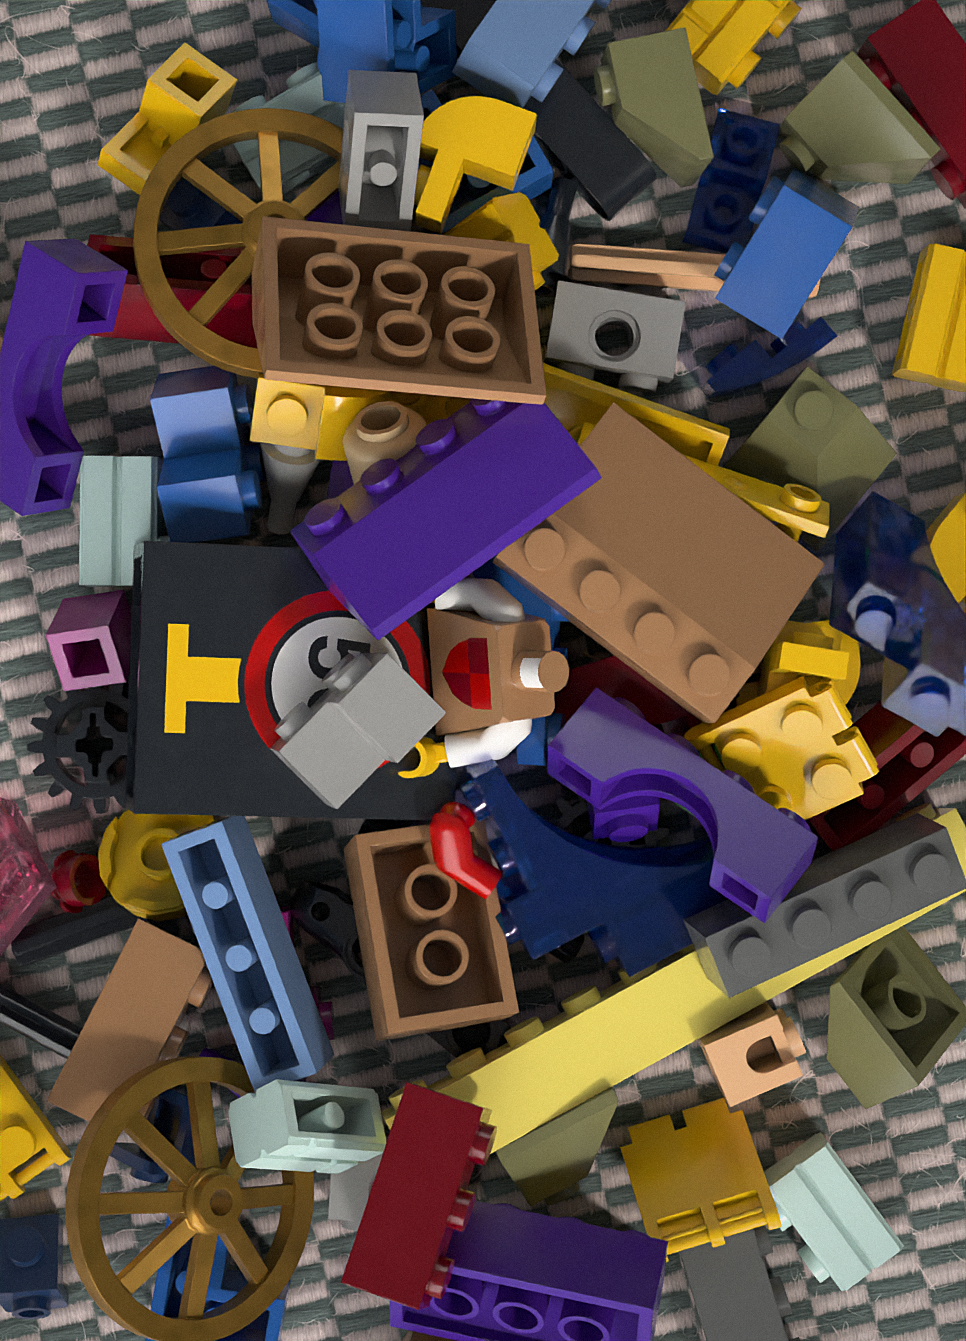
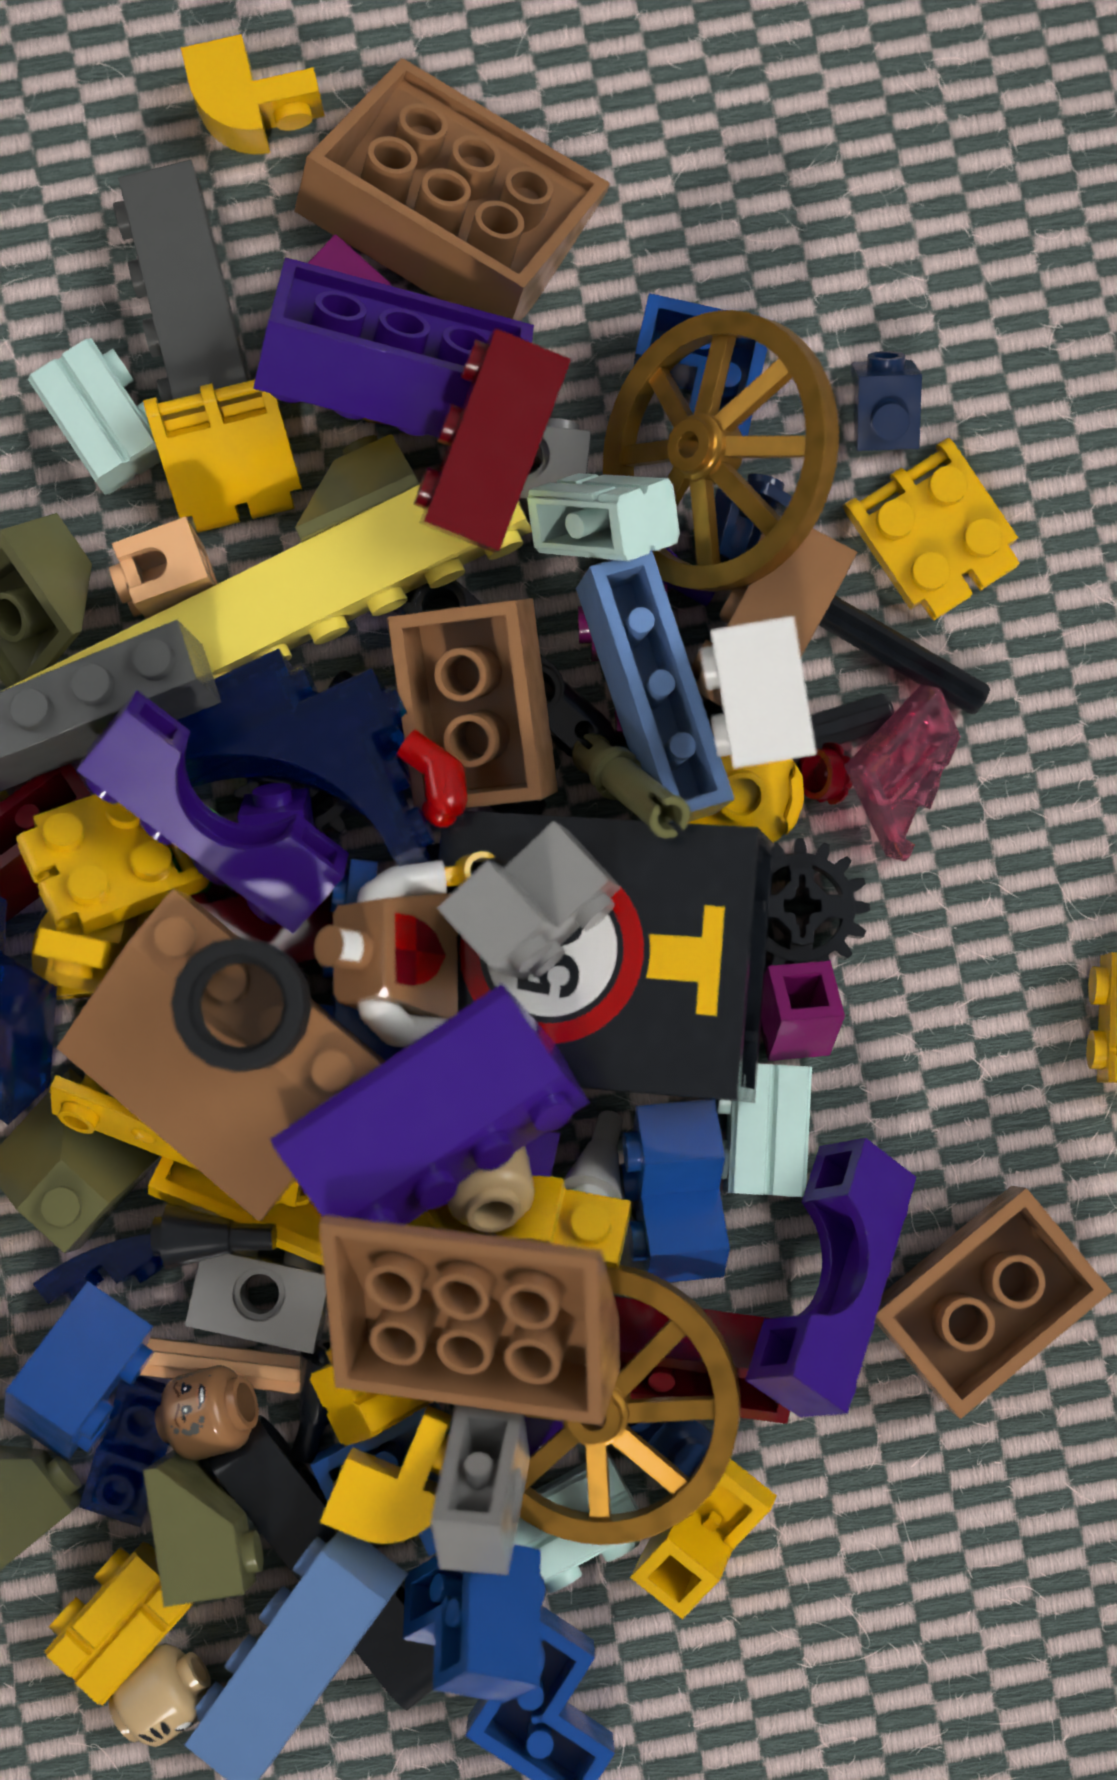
camera: 175 degrees left, 5 degrees down
none -> black cone [150,1203,277,1270]
none -> medium nougat head [155,1365,259,1461]
none -> black tyre [171,937,312,1072]
none -> olive pin [572,733,690,838]
none -> white brick [700,616,816,768]

